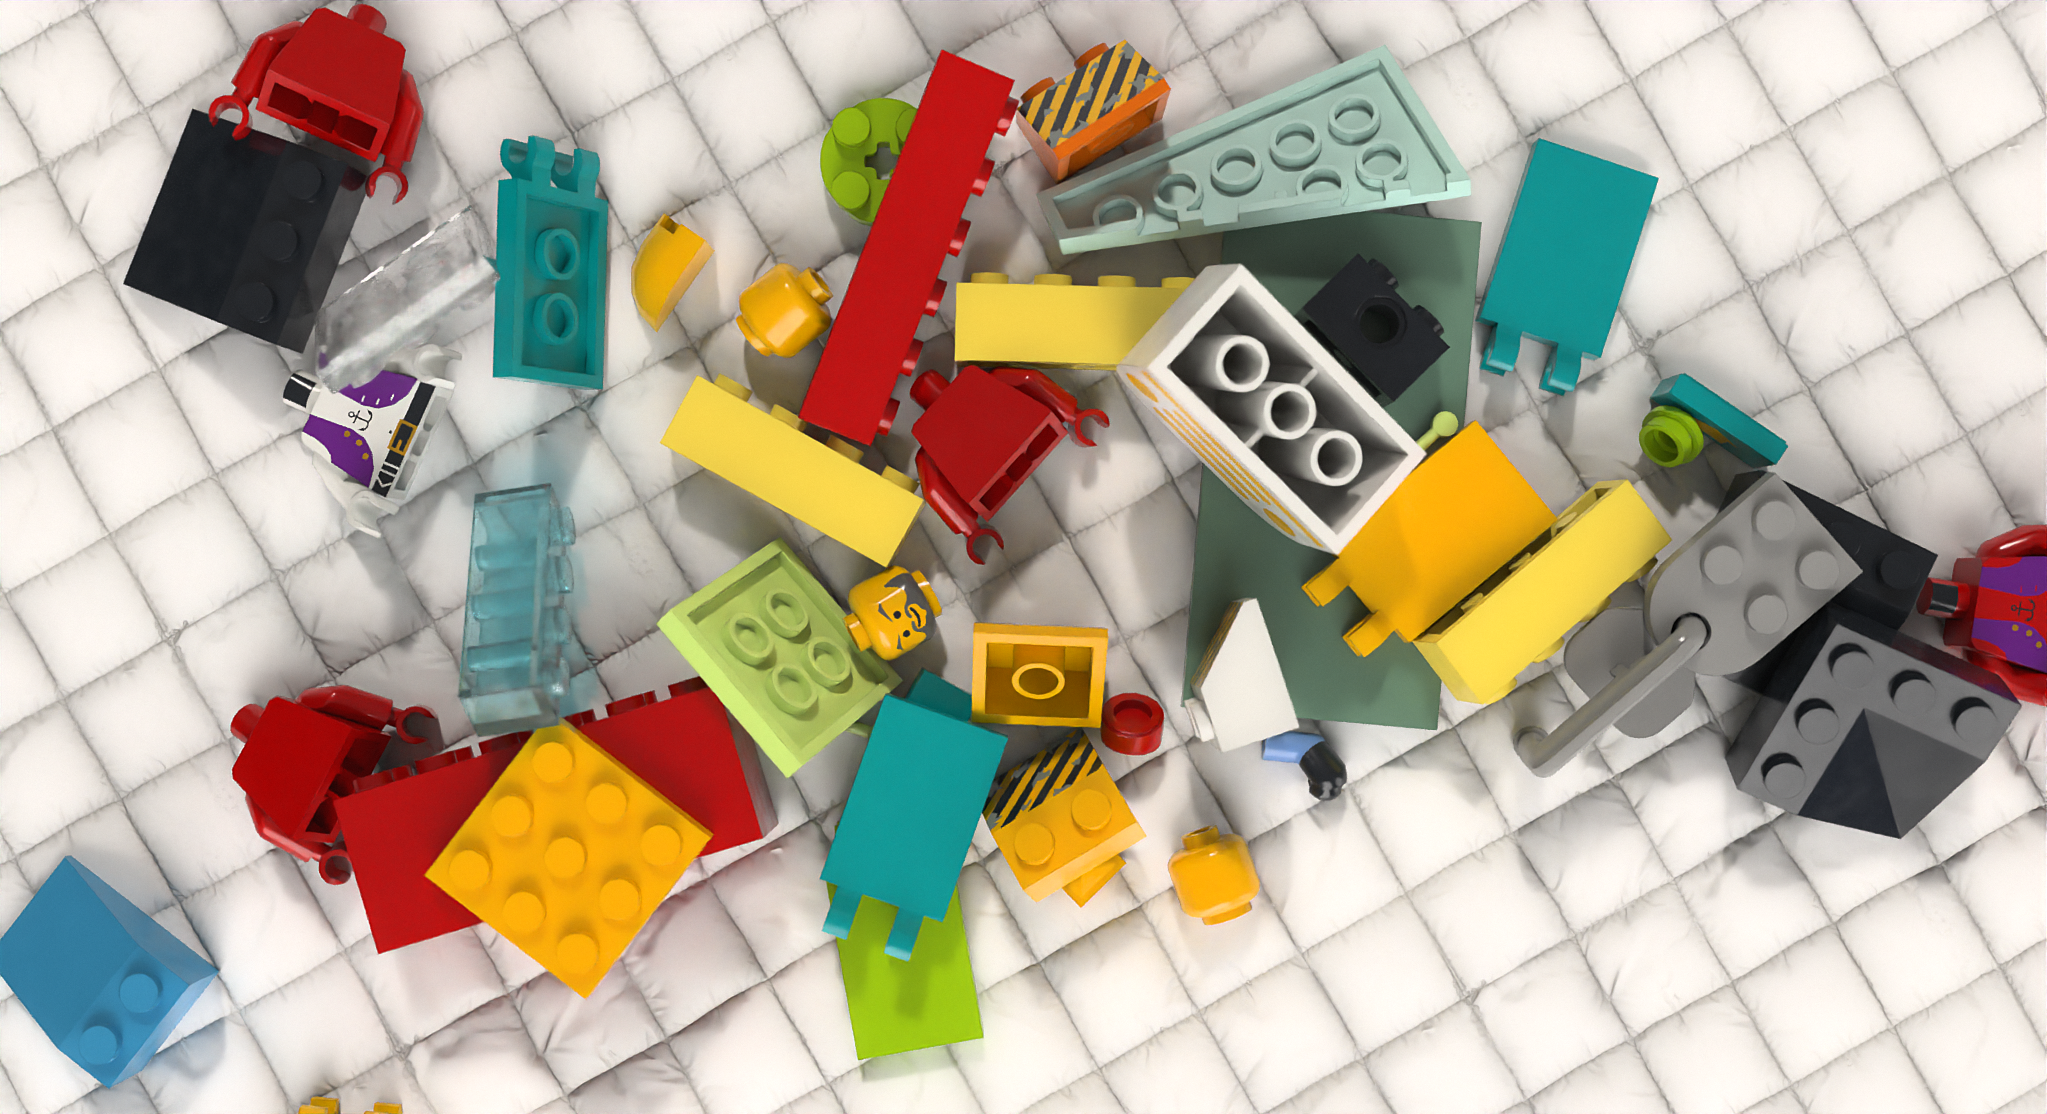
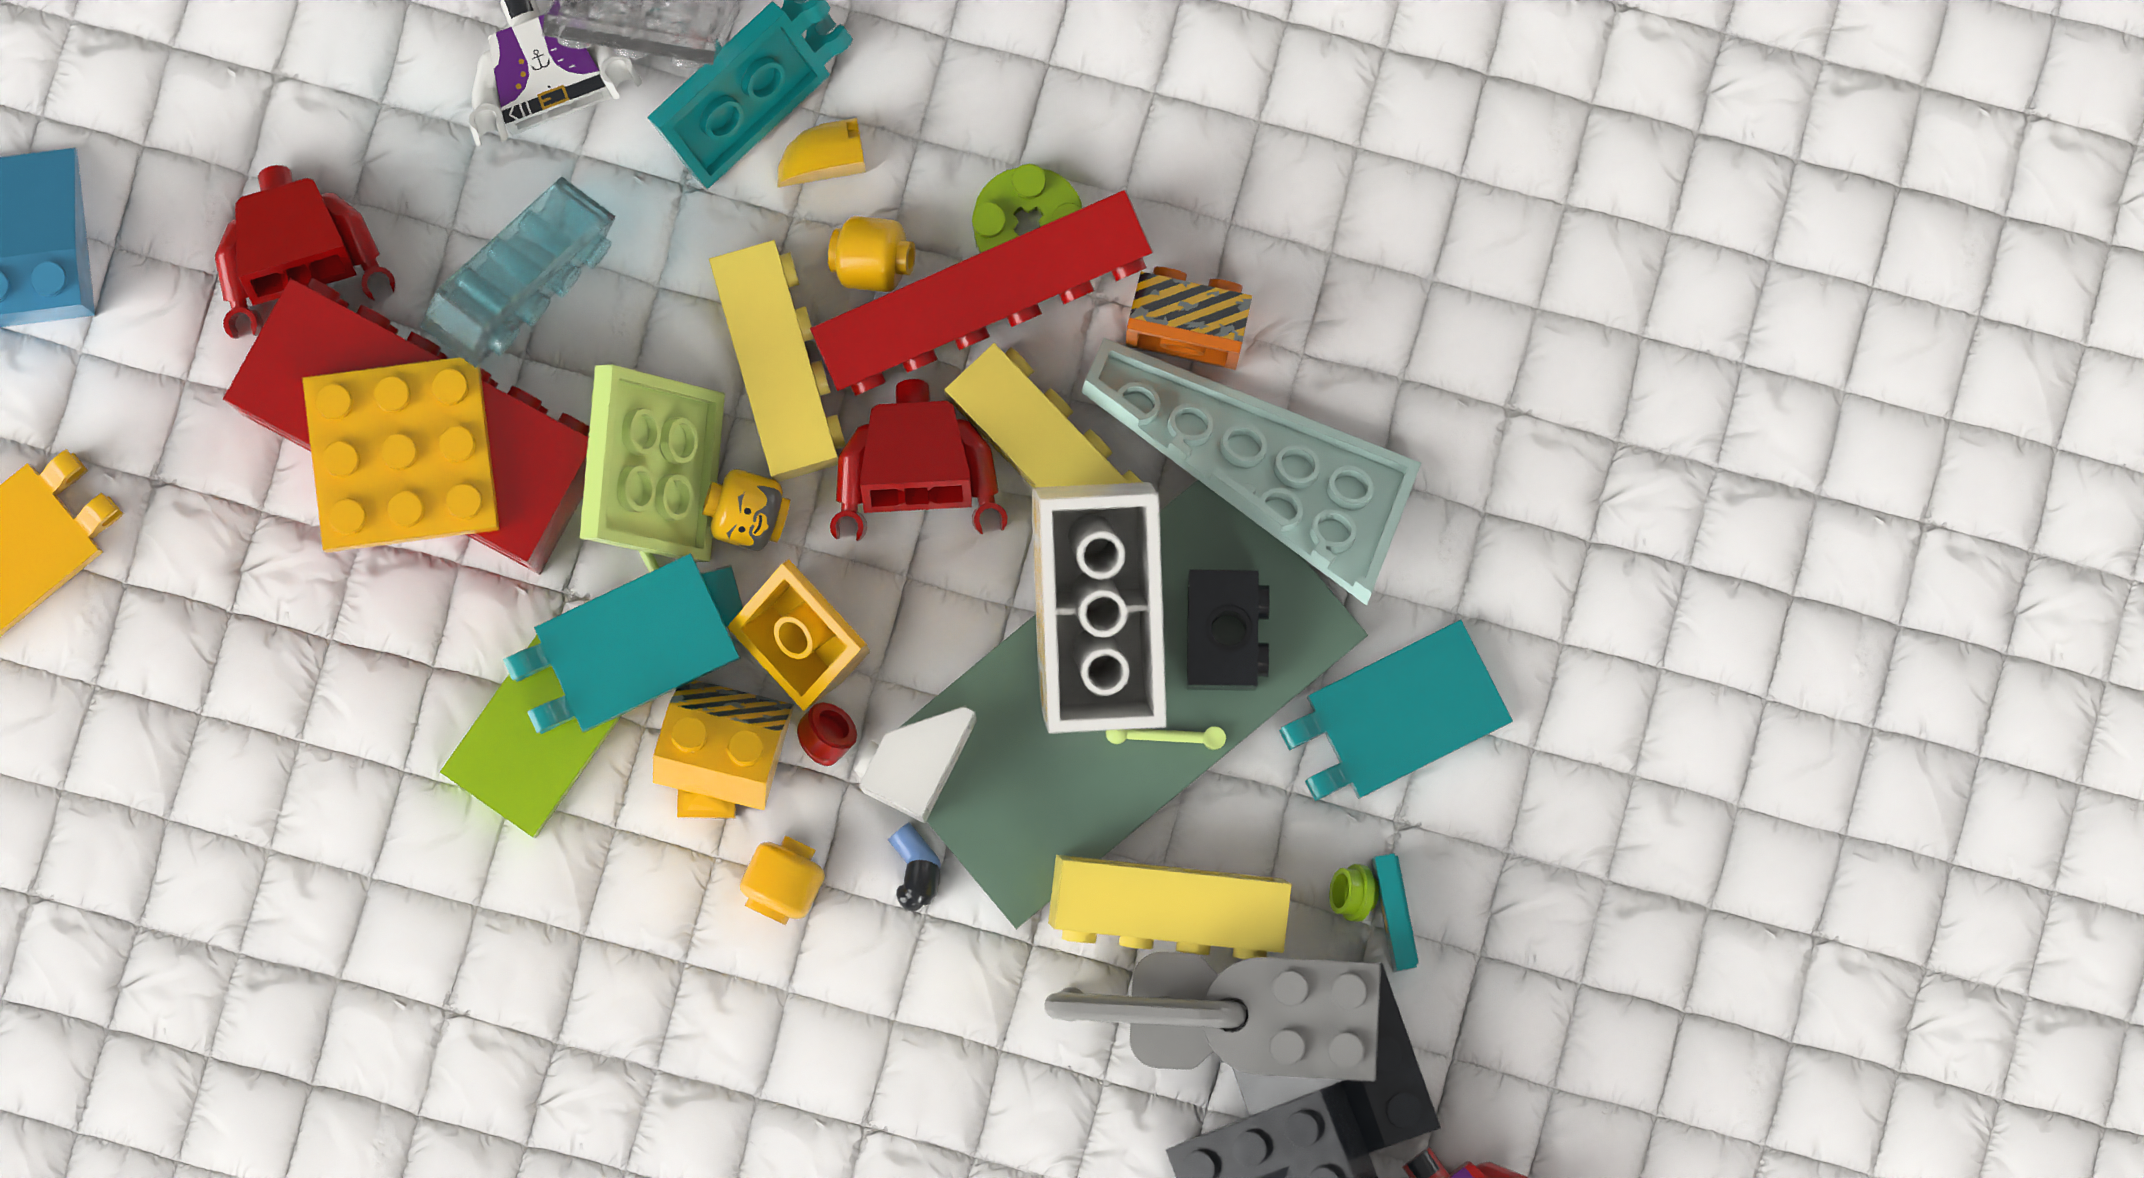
camera: 45 degrees right, 5 degrees down
yellow tile [1301,420,1558,657] -> none

